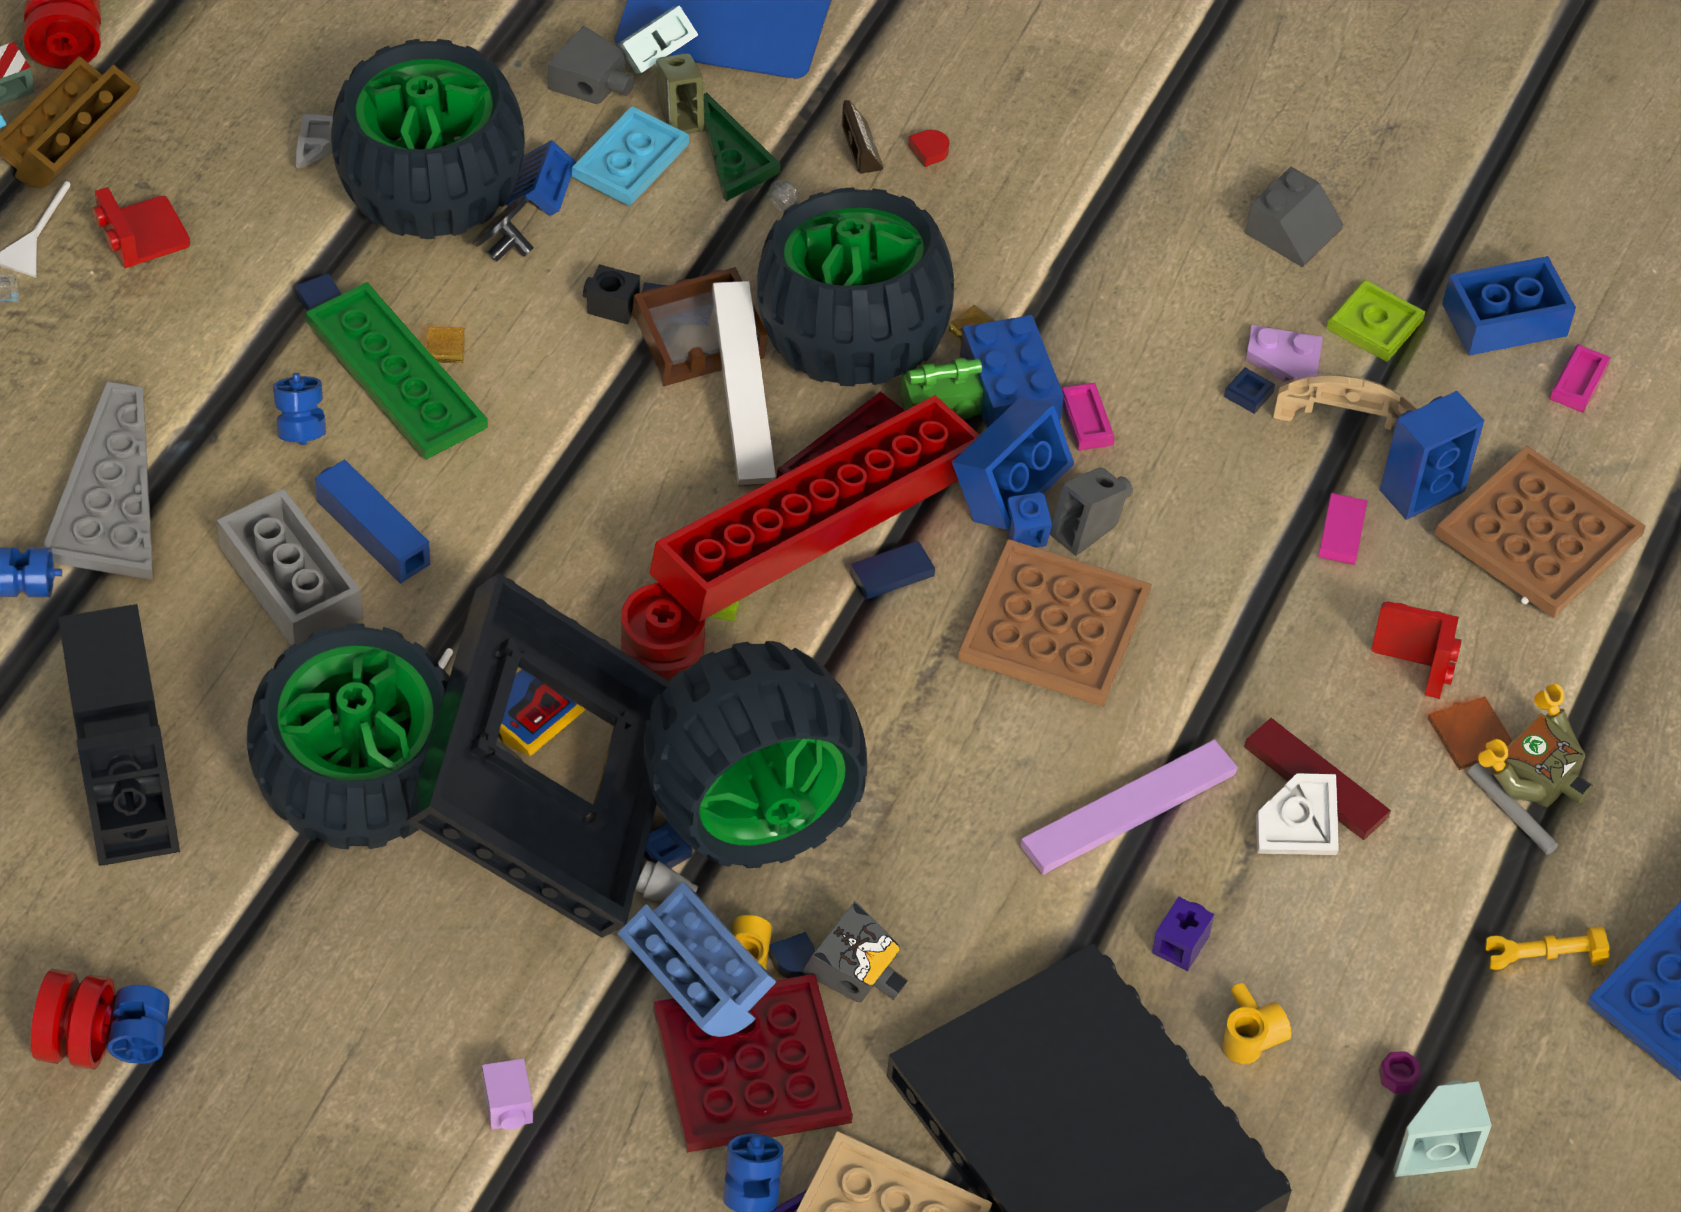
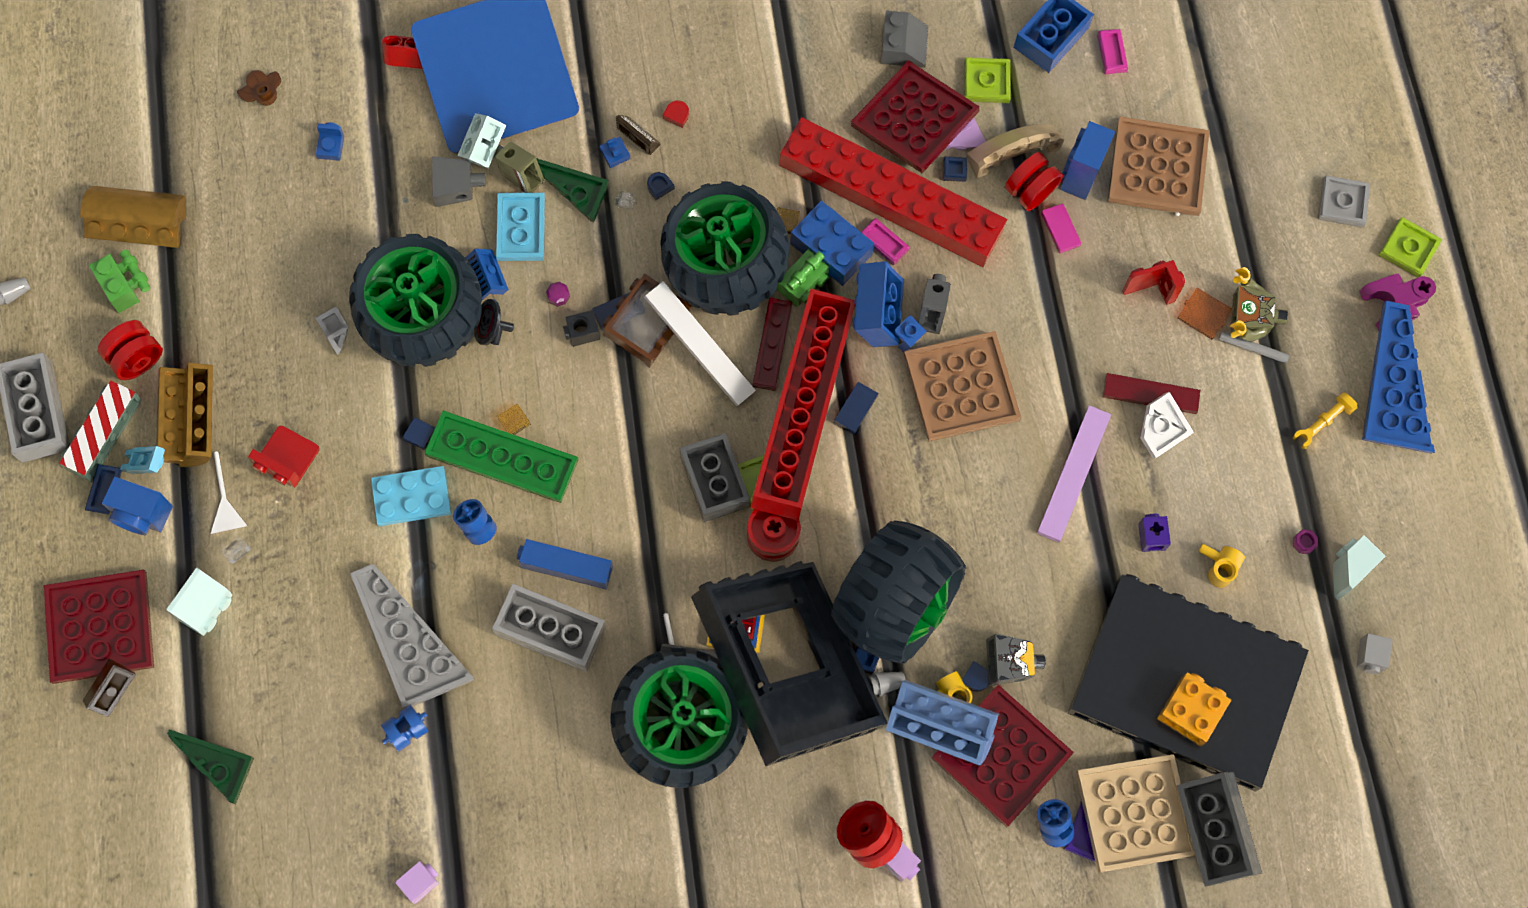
camera: 35 degrees left, 20 degrees up
black brick [58,604,180,866] -> none
none -> medium azure plate [371,466,451,526]
none -> magenta tile [546,282,570,307]
none -> blue tile [599,137,631,168]
none -> dark grey brick [680,433,750,522]
none -> red brick [779,117,1008,268]
none -> red wheel [837,800,903,868]
none -> dark red plate [851,60,980,174]
none -> red wheel [1004,152,1064,211]
none -> light orange brick [1157,672,1231,746]

